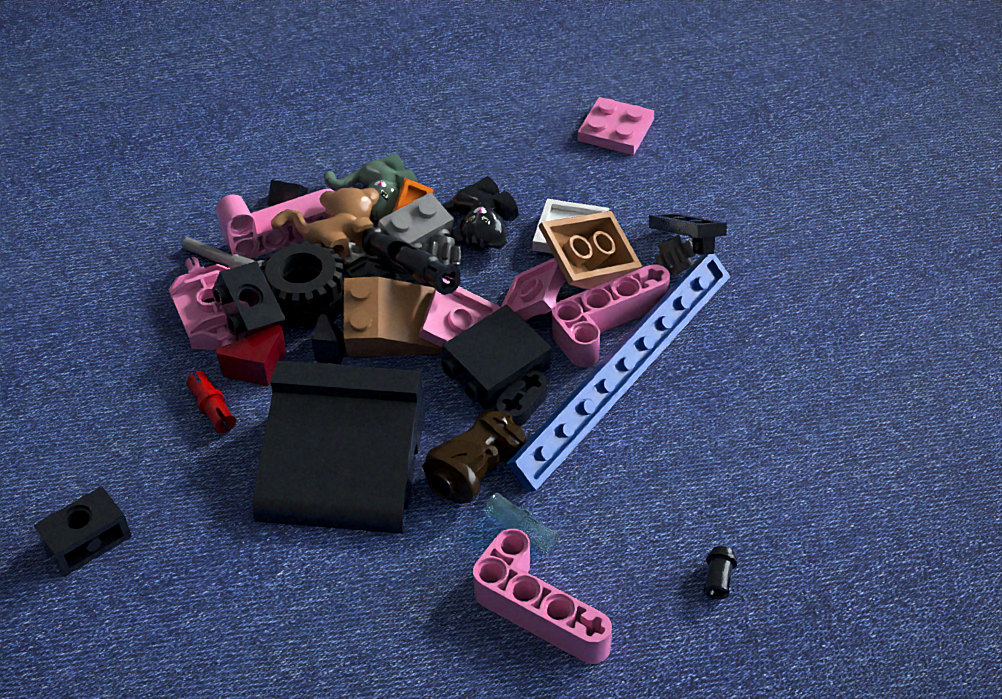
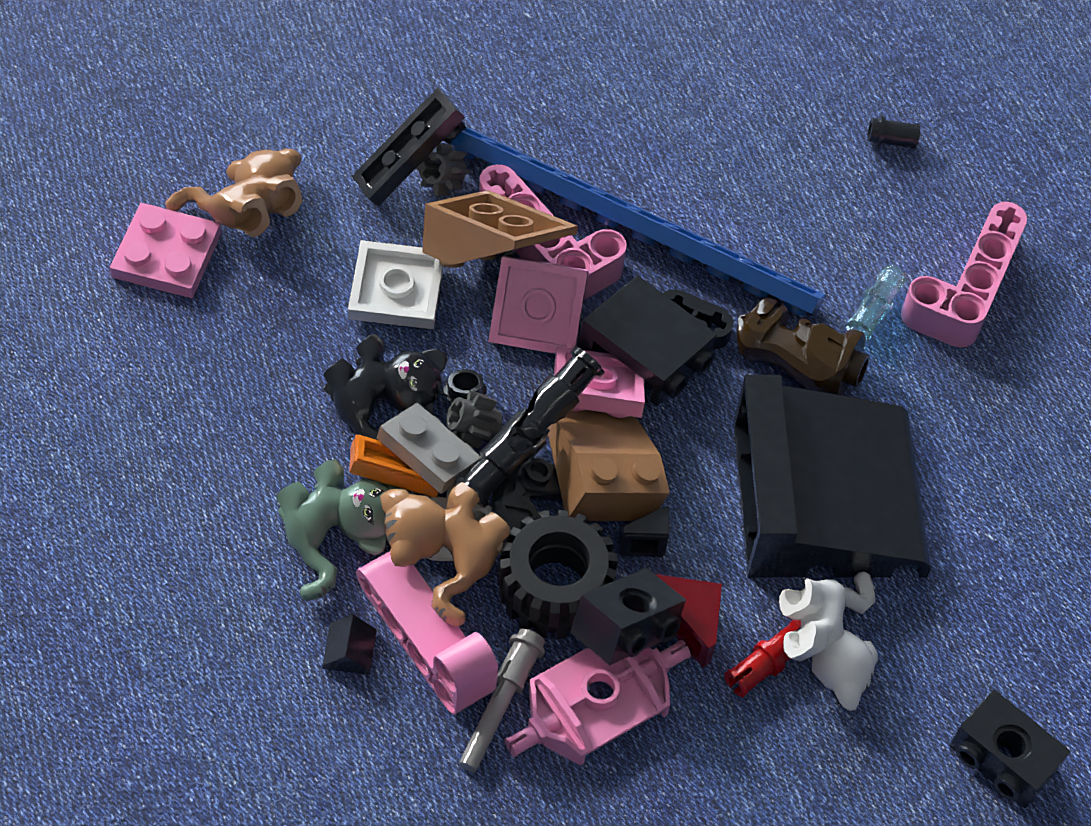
camera: 105 degrees left, 10 degrees up
none -> medium nougat animal [166,148,303,237]
none -> black plate [443,369,487,404]
none -> white animal [779,572,878,711]

